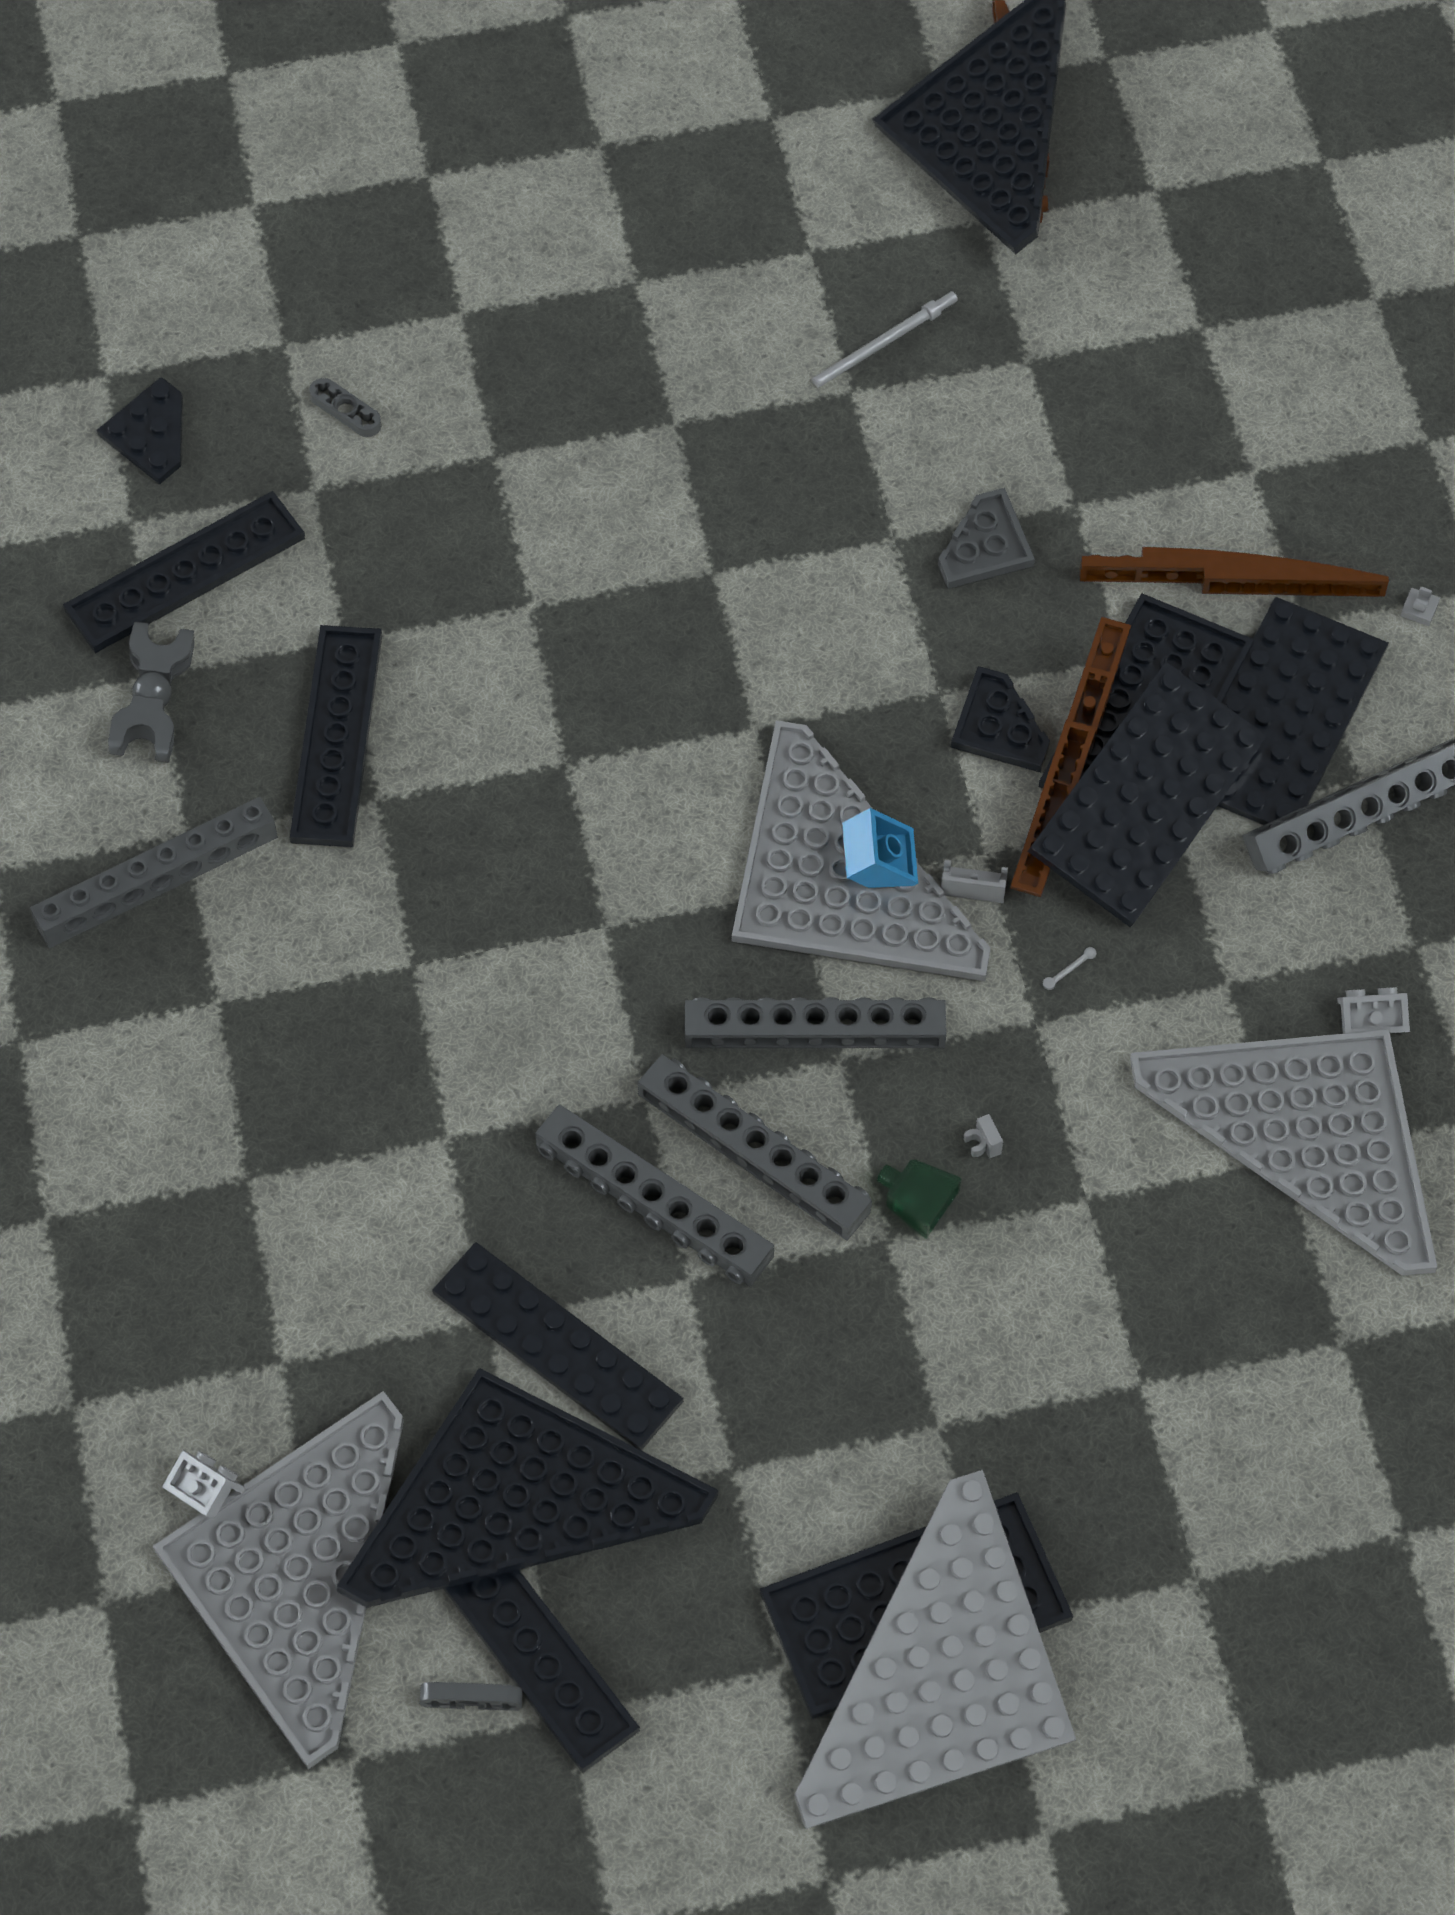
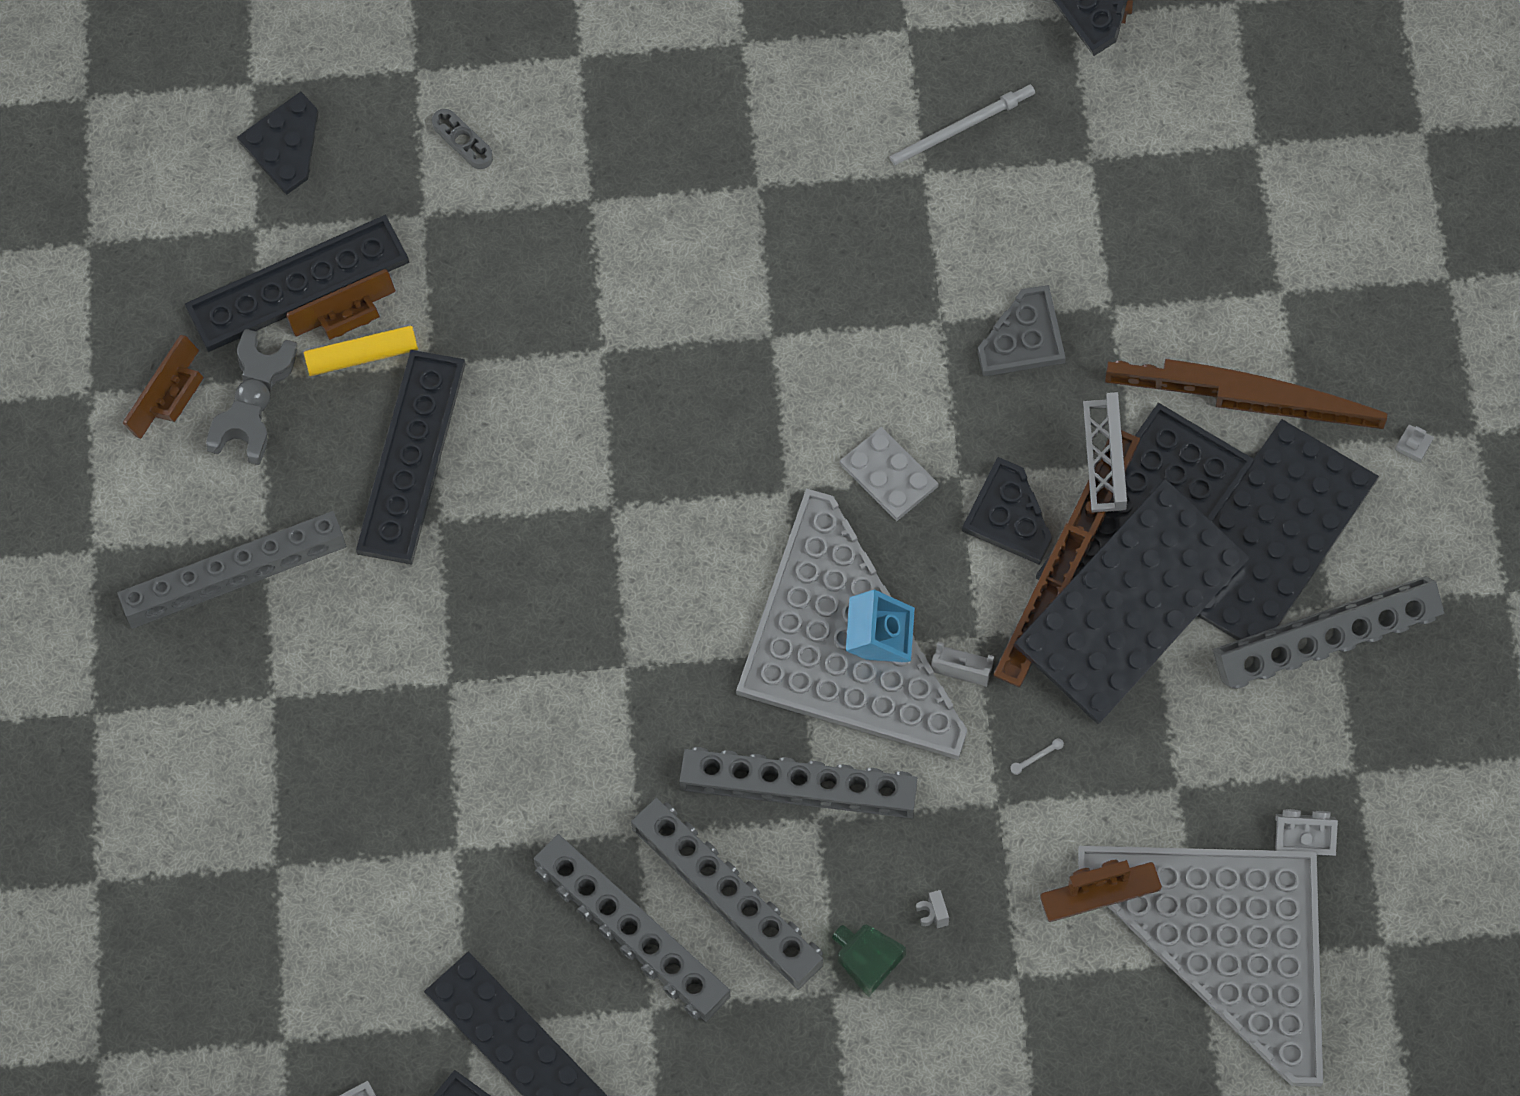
camera: 10 degrees right, 5 degrees up
none -> reddish brown bracket [123,335,204,439]
none -> reddish brown bracket [286,269,396,340]
none -> yellow brick [304,325,418,377]
none -> light grey plate [840,427,939,521]
none -> reddish brown bracket [1040,860,1162,922]
none -> light grey fence [1083,392,1127,512]

